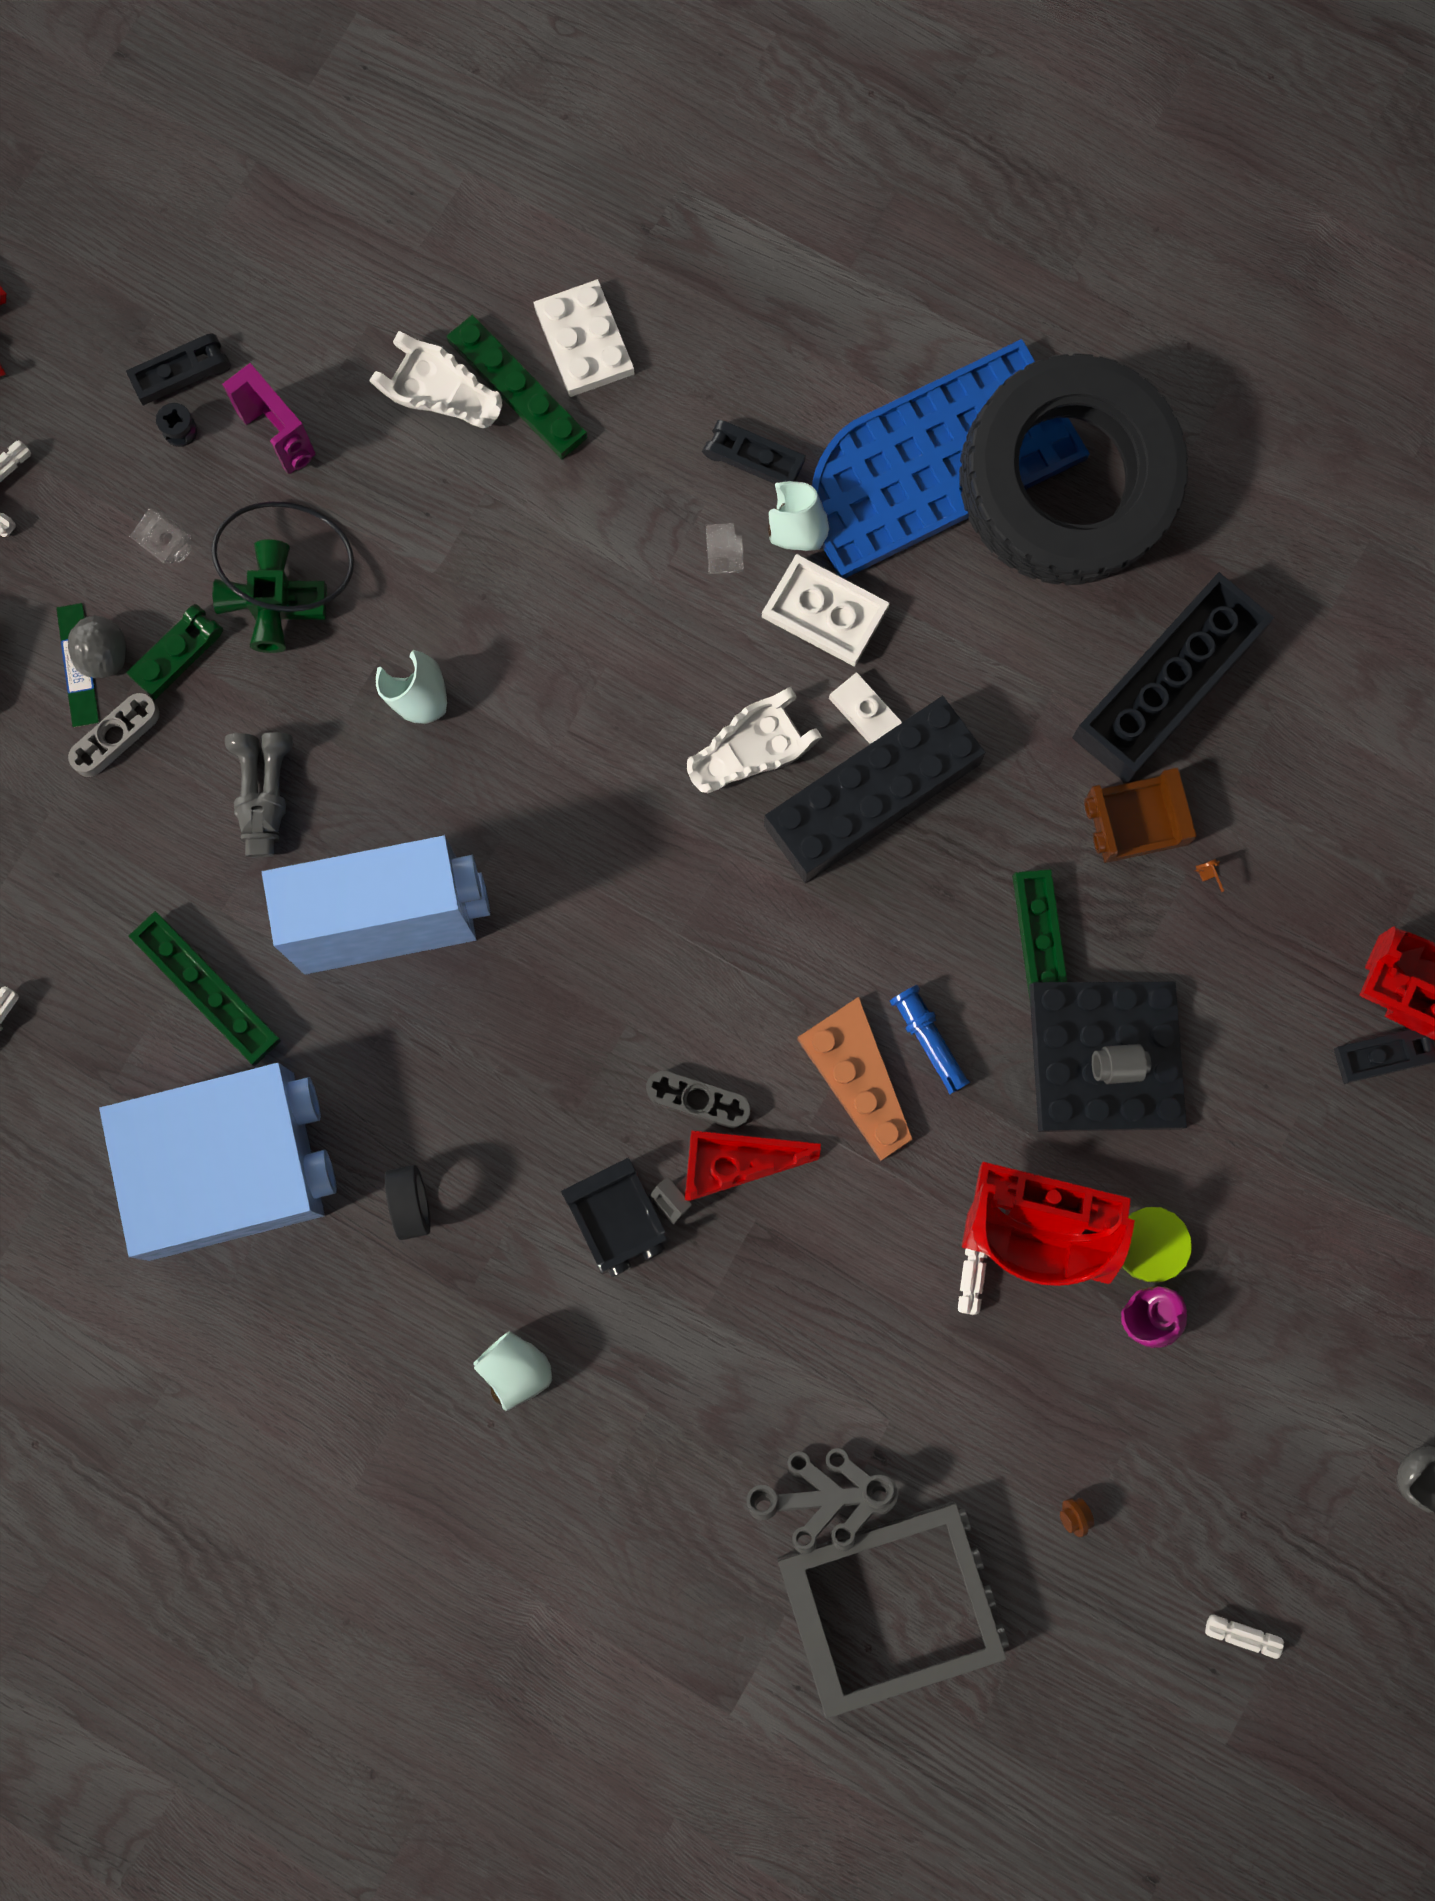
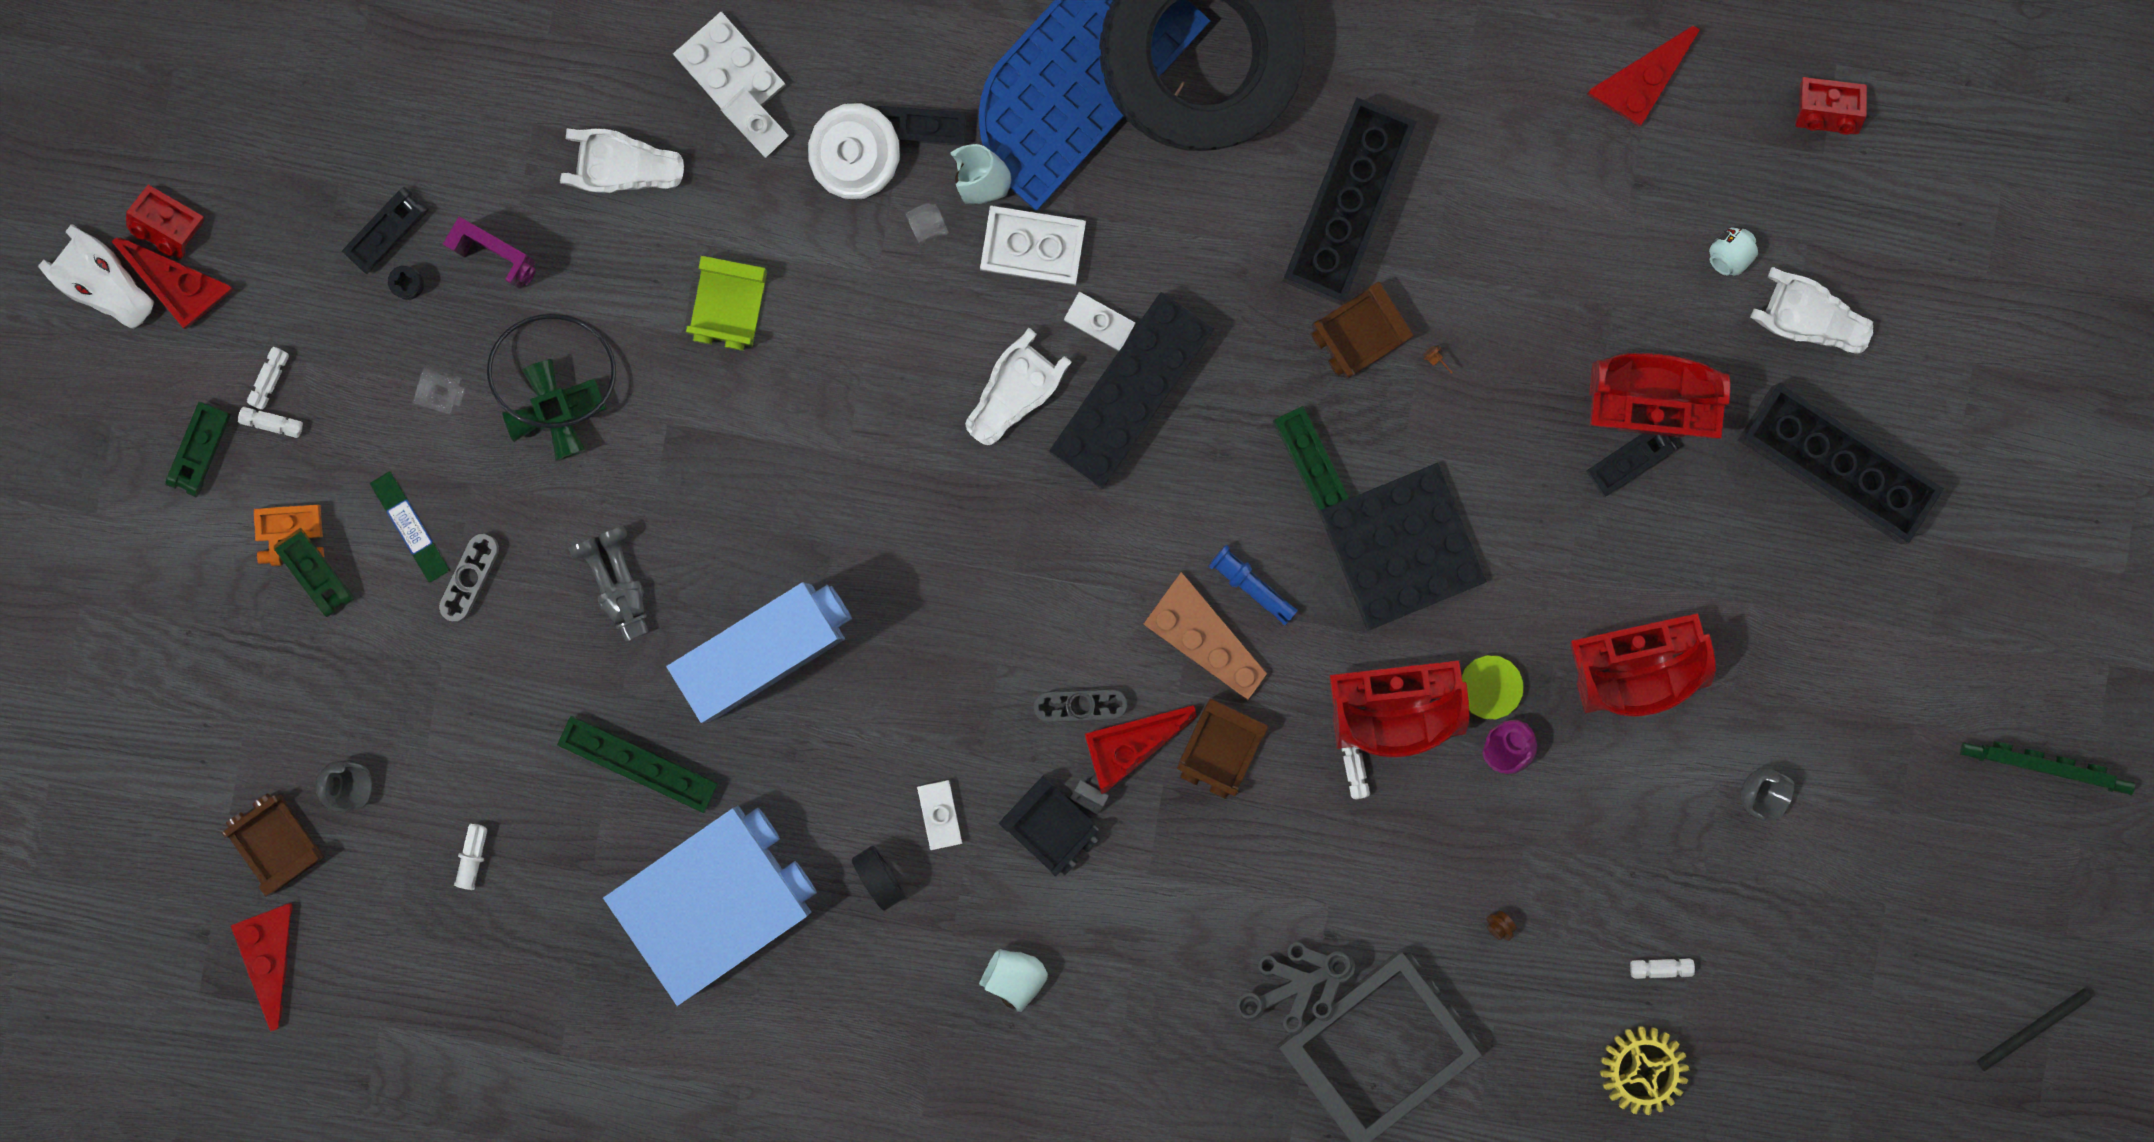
camera: 25 degrees left, 10 degrees up
dark grey hair [68,615,127,679] -> none
dark green plate [126,604,223,700] -> none
light aqua piece [376,650,447,724] -> none
dark green plate [447,314,588,460] -> none
dark grey brick [1092,1044,1151,1084] -> none
none -> lime panel [686,256,767,351]
none -> white plate [721,88,789,158]
none -> white piece [808,103,900,199]
none -> white plate [917,780,962,850]
none -> reddish brown panel [1176,698,1269,799]
none -> red piece [1570,613,1716,716]
none -> light yellow gear [1600,1026,1689,1115]

